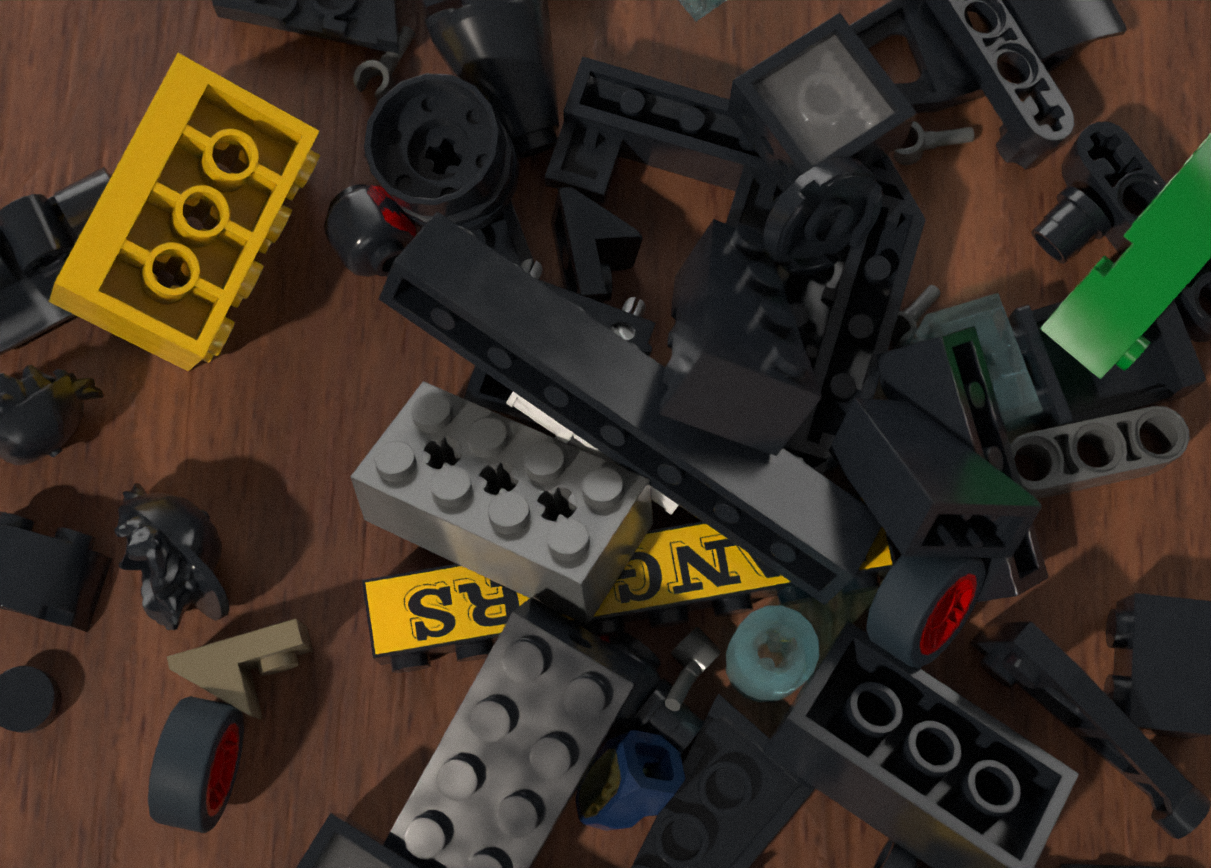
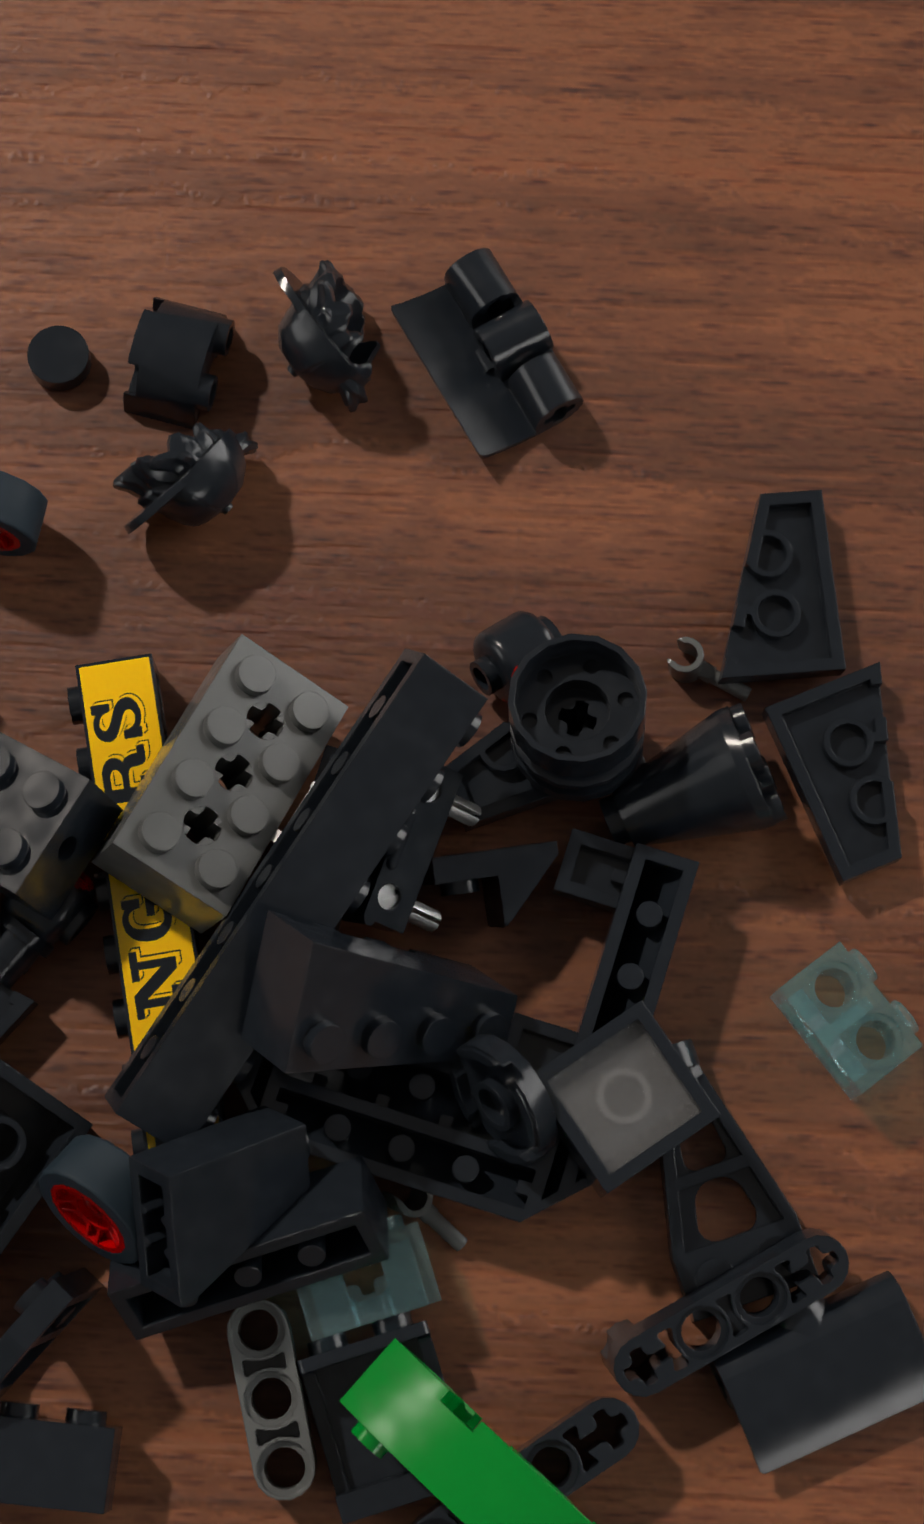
camera: 85 degrees right, 0 degrees up
yellow brick [49,53,320,371] -> none
dark tan slope [167,619,313,720] -> none
dark grey hand [665,627,721,711] -> none
clear light blue piece [725,606,819,703] -> none
dark grey hand [894,121,974,165] -> none
black piece [1031,186,1111,264] -> none

